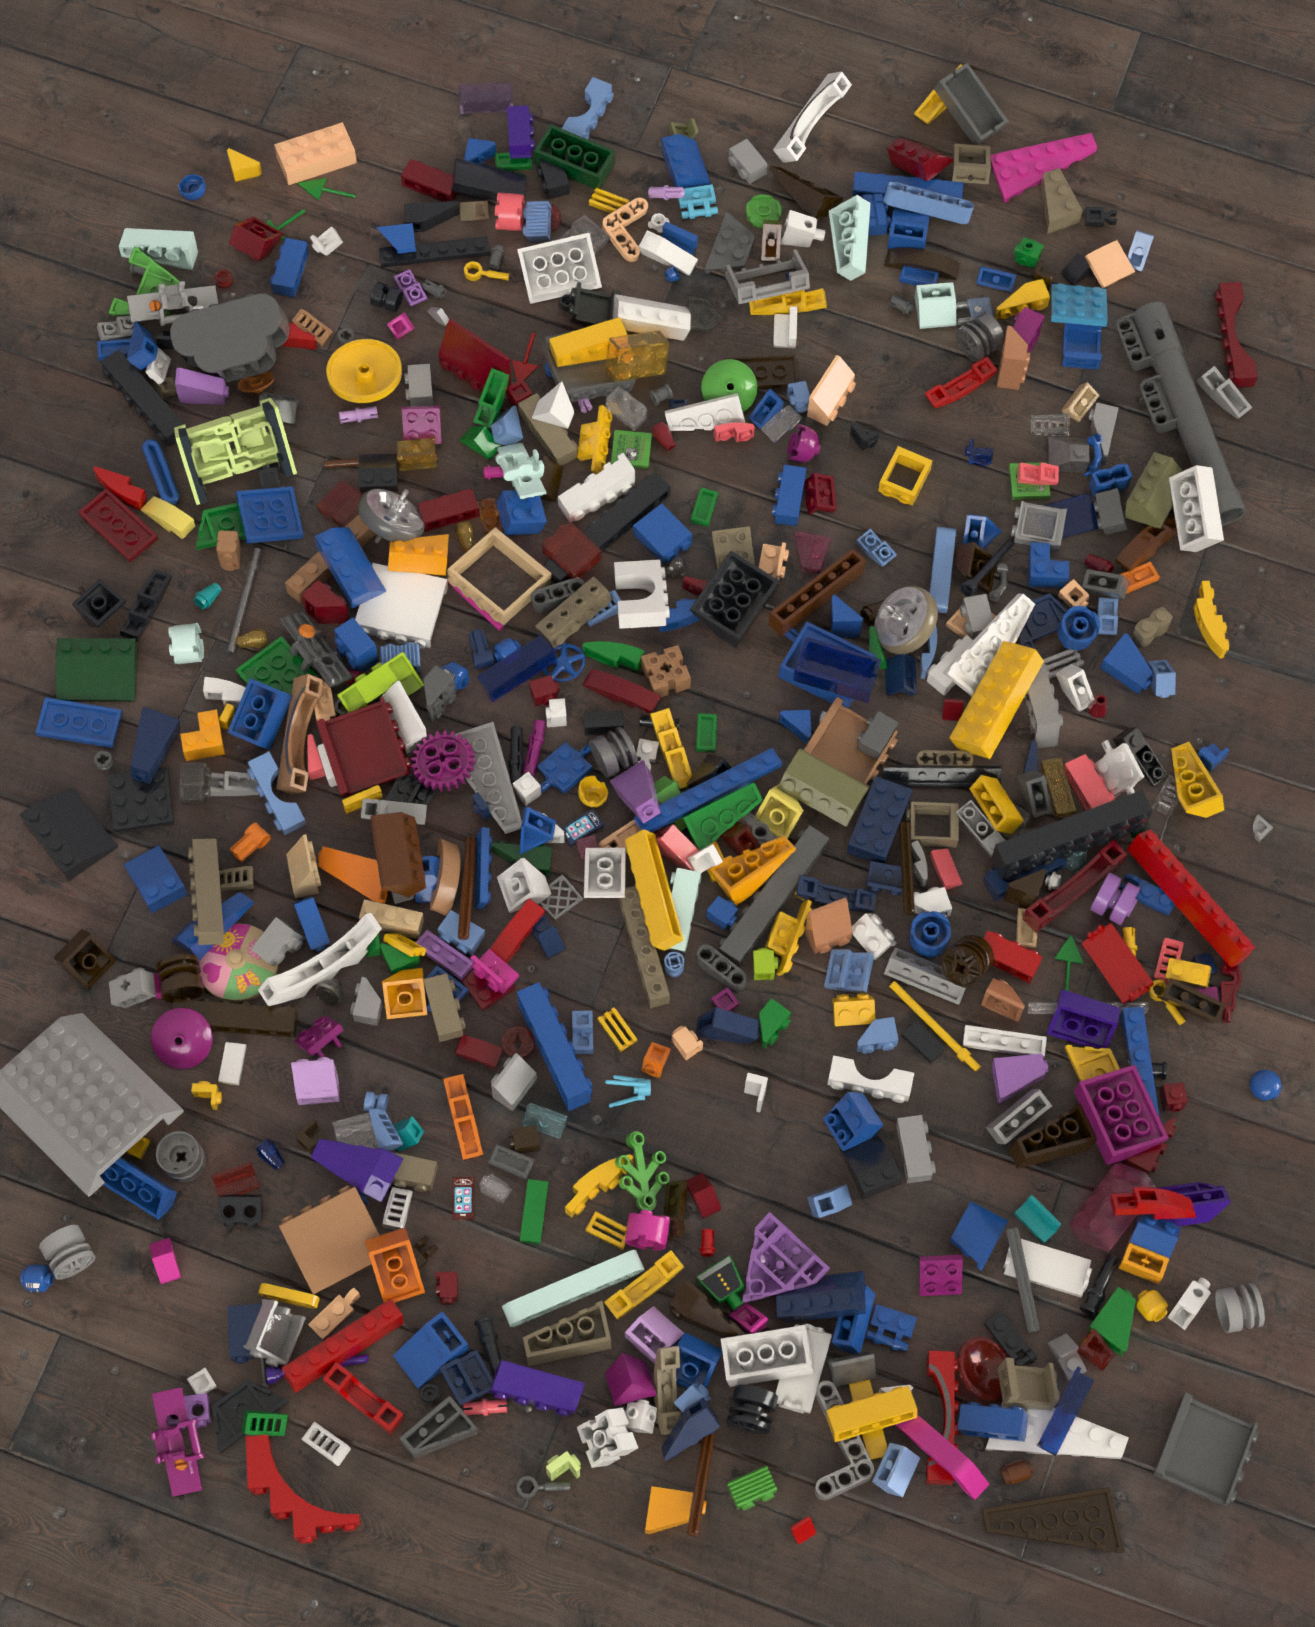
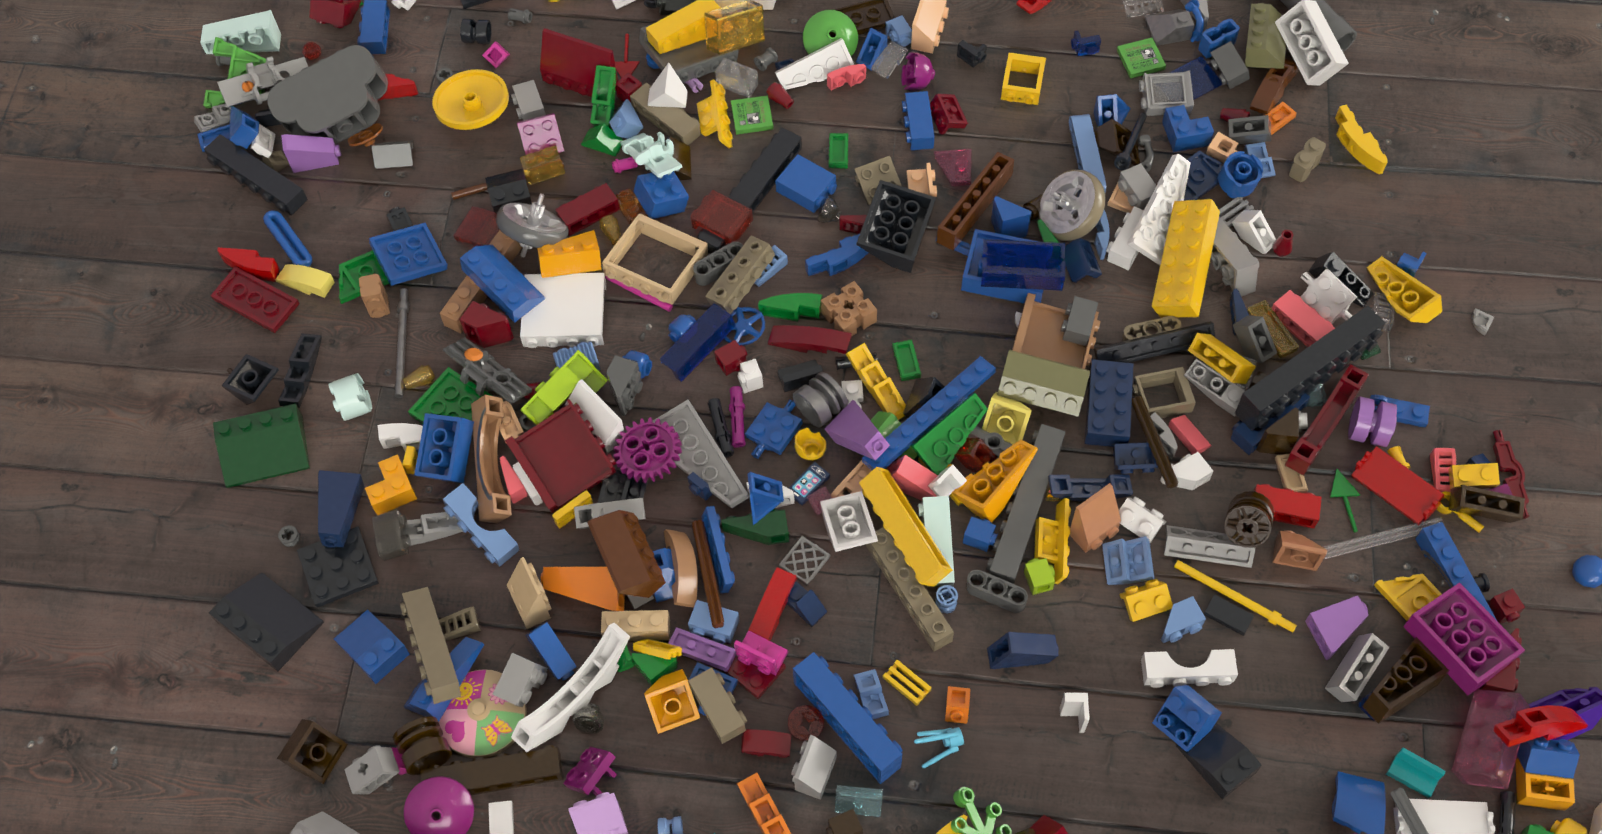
camera: 10 degrees left, 5 degrees down
blue plate [35,697,123,748] -> none
yellowish green container [174,398,297,505] -> none
teal cone [193,583,222,610] -> none
orange piece [230,823,271,862] -> none
medium nougat slope [291,309,333,346] -> none
blue brick [334,618,379,672] -> none
lavender pin [339,406,378,424] -> none
light grey slope [350,977,383,1026] -> none
medium lavender slope [393,269,427,307] -> none
light grey tile [427,307,450,326] -> none
dark blue piece [468,629,495,669] -> none
white slope [497,858,551,913] -> none
white brick [513,772,541,806] -> none
white wedge [558,453,635,523] -> none
white arch [614,560,670,629] -> none
light nougat brick [672,1026,703,1060] -> none
magenta plate [711,987,739,1011] -> none
green slope [758,998,791,1049] -> none
blue slope [779,710,812,745] -> none
medium blue slope [807,1184,853,1218] -> none
medium blue slope [855,528,897,567] -> none
light grey brick [896,1115,936,1184] -> none
blue brick [909,911,951,958] -> none
dark red slope [942,698,964,721] -> none
white plate [962,1025,1047,1059] -> none
coral slope [1017,463,1059,485] -> none
dark purple slope [1046,989,1120,1049] -> none
blue slope [1101,633,1153,694] -> none
red brick [1127,829,1255,968] -> none
medium blue slope [1148,660,1176,698] -> none

